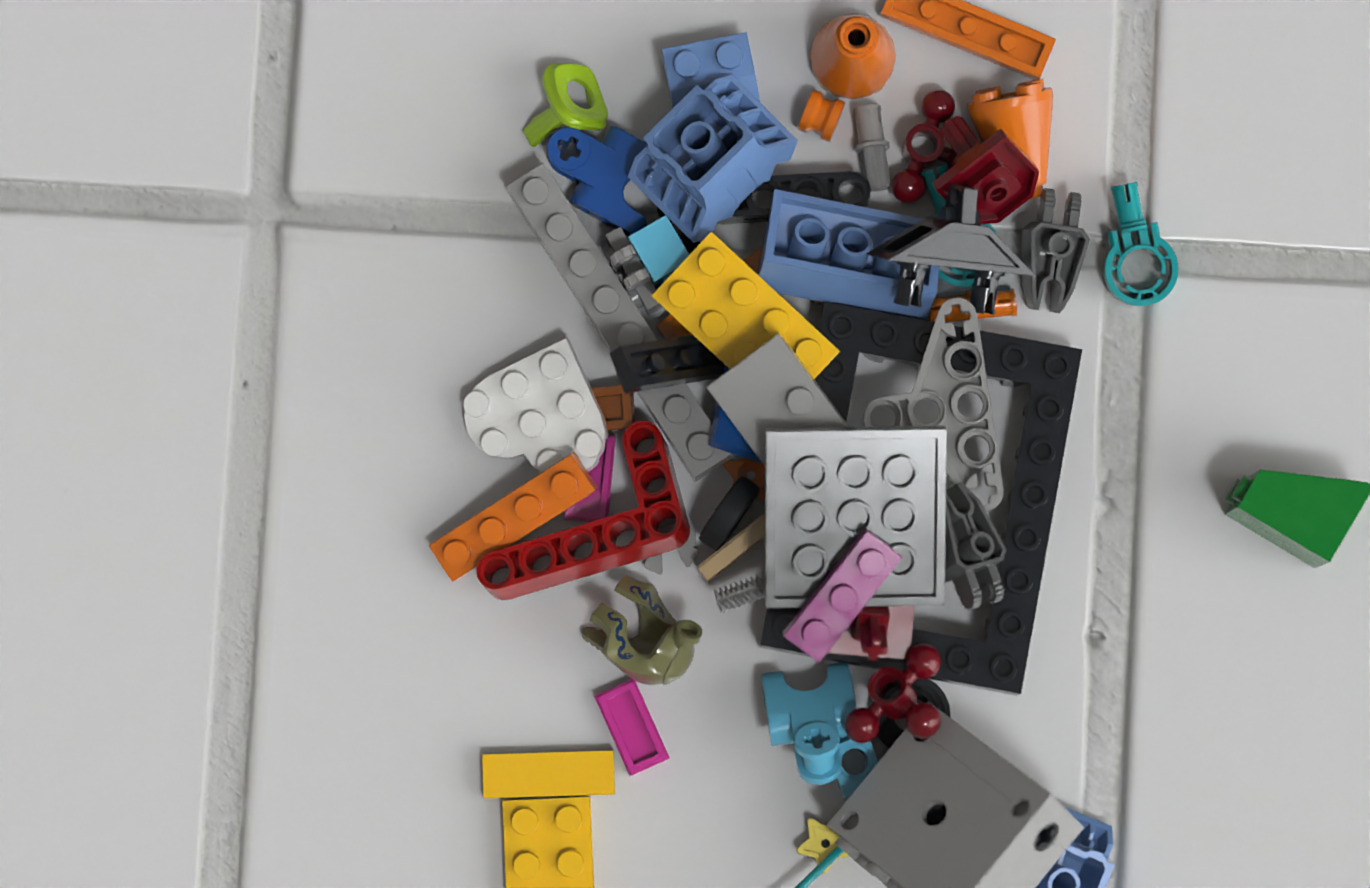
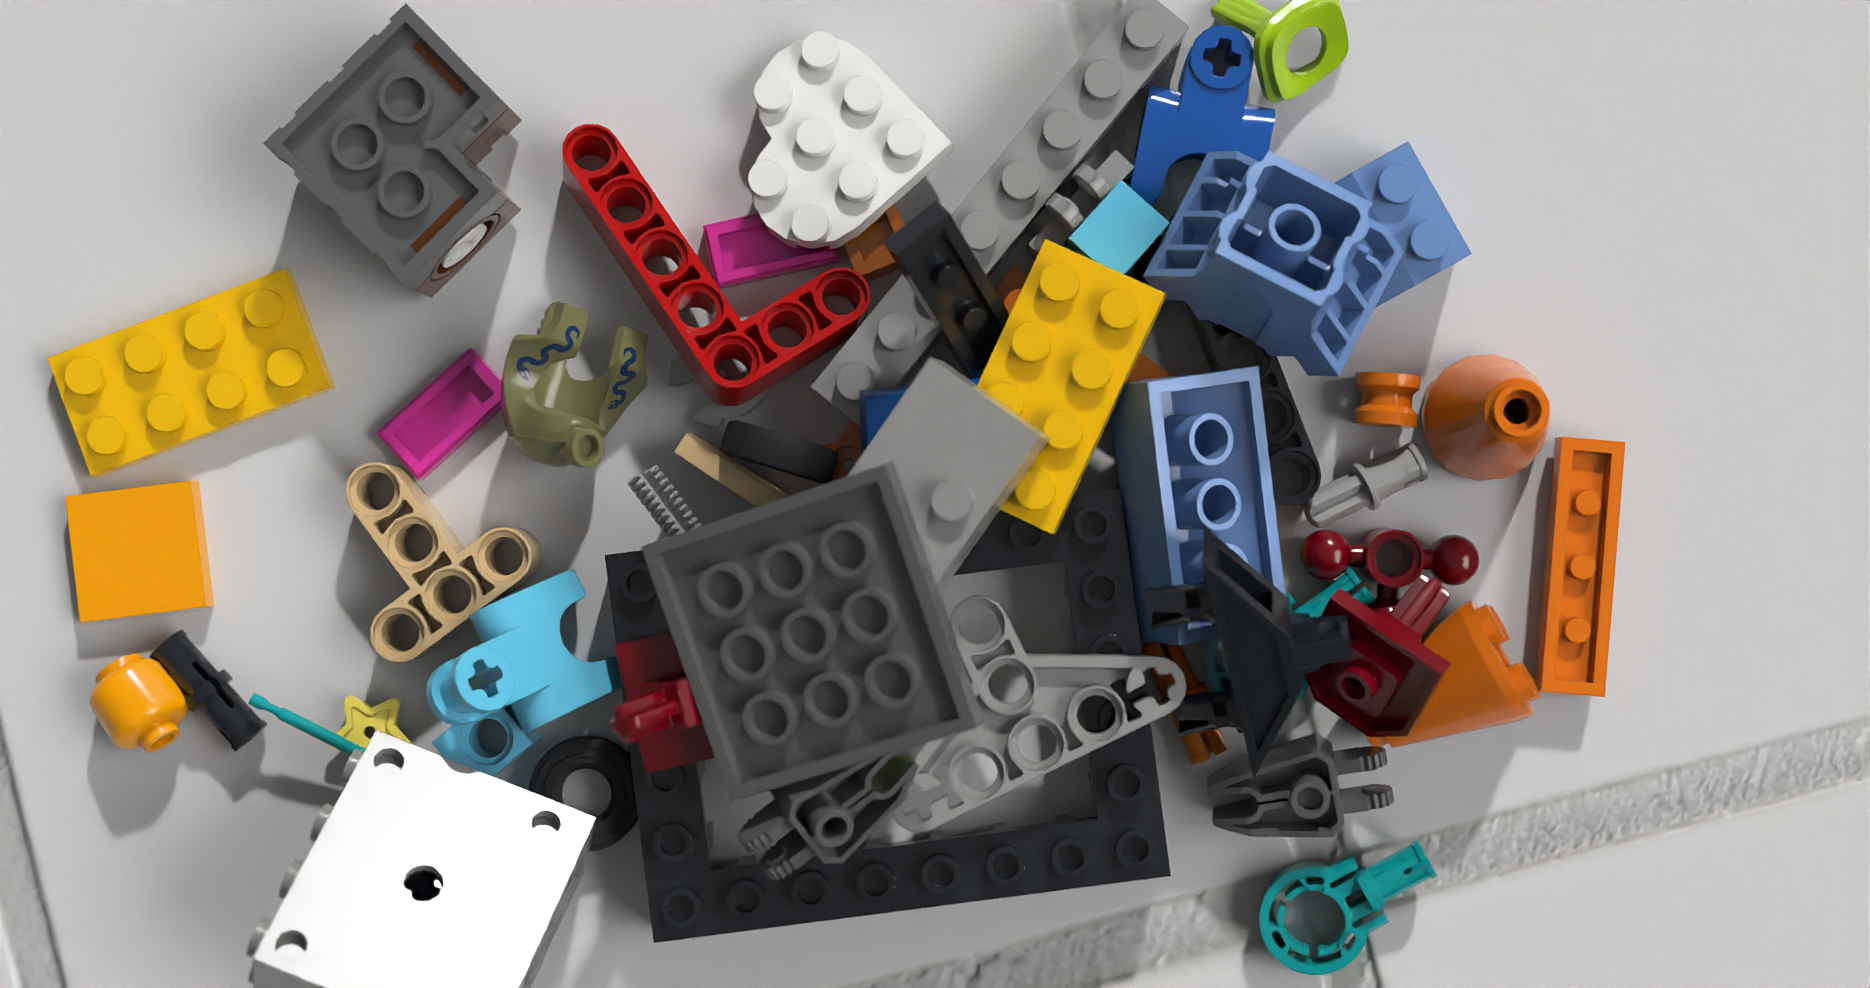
camera: 70 degrees right, 5 degrees up
orange plate [429,452,598,582] -> none
yellow tile [482,750,615,798] -> none
plate [783,527,903,663] -> none
dark red piece [844,644,941,743] -> none
none -> dark grey piece [263,3,522,298]
none -> tan beam [345,462,542,662]

